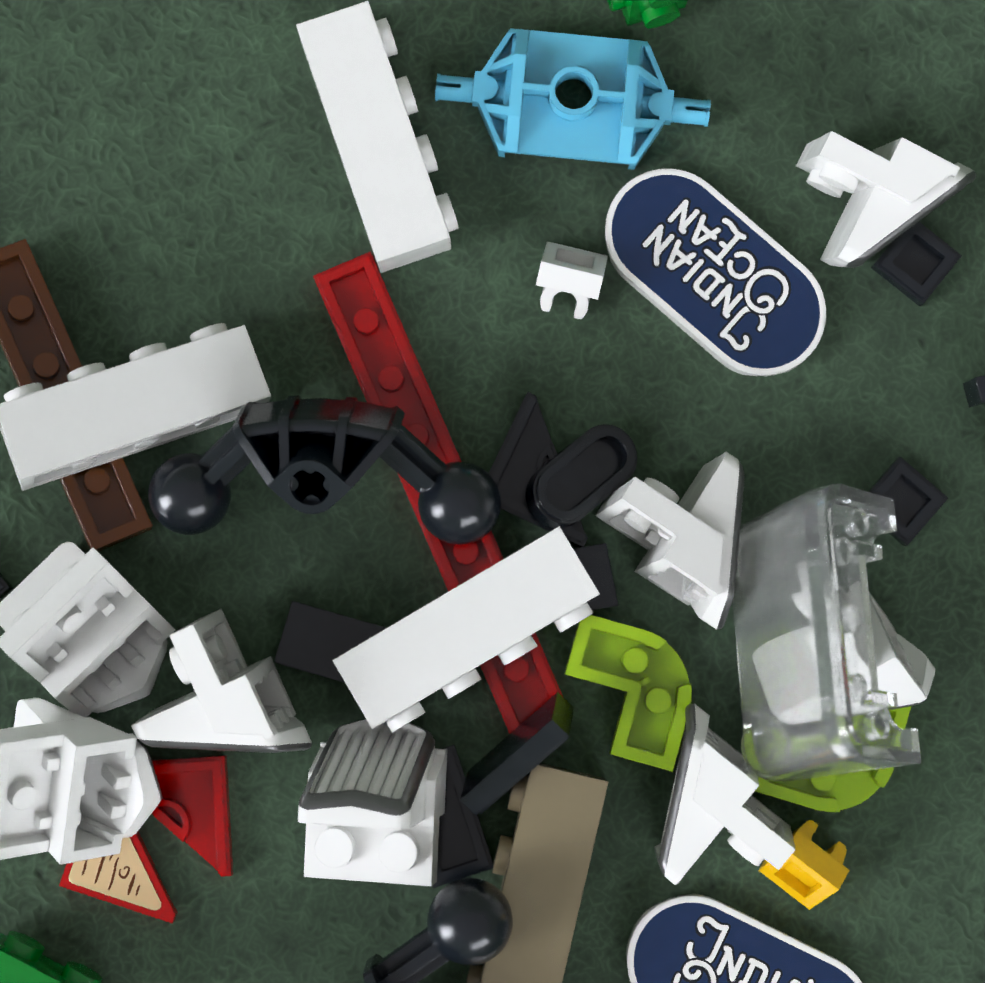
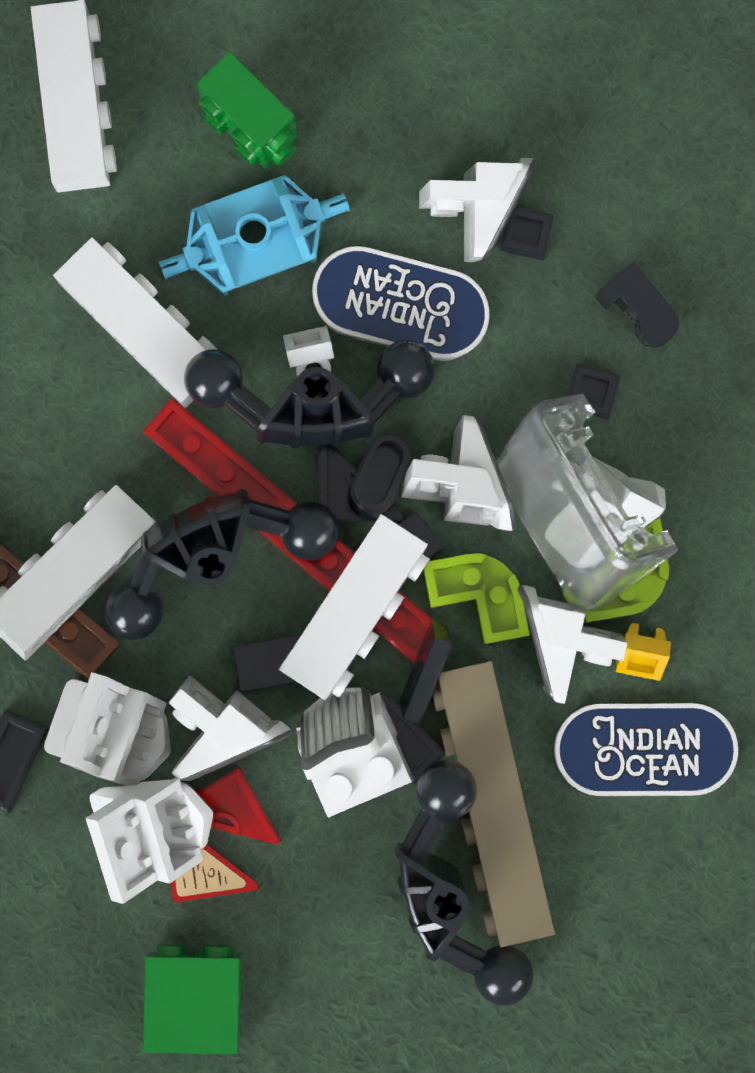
camera: 25 degrees left, 0 degrees up
none -> black piece [184,340,435,448]

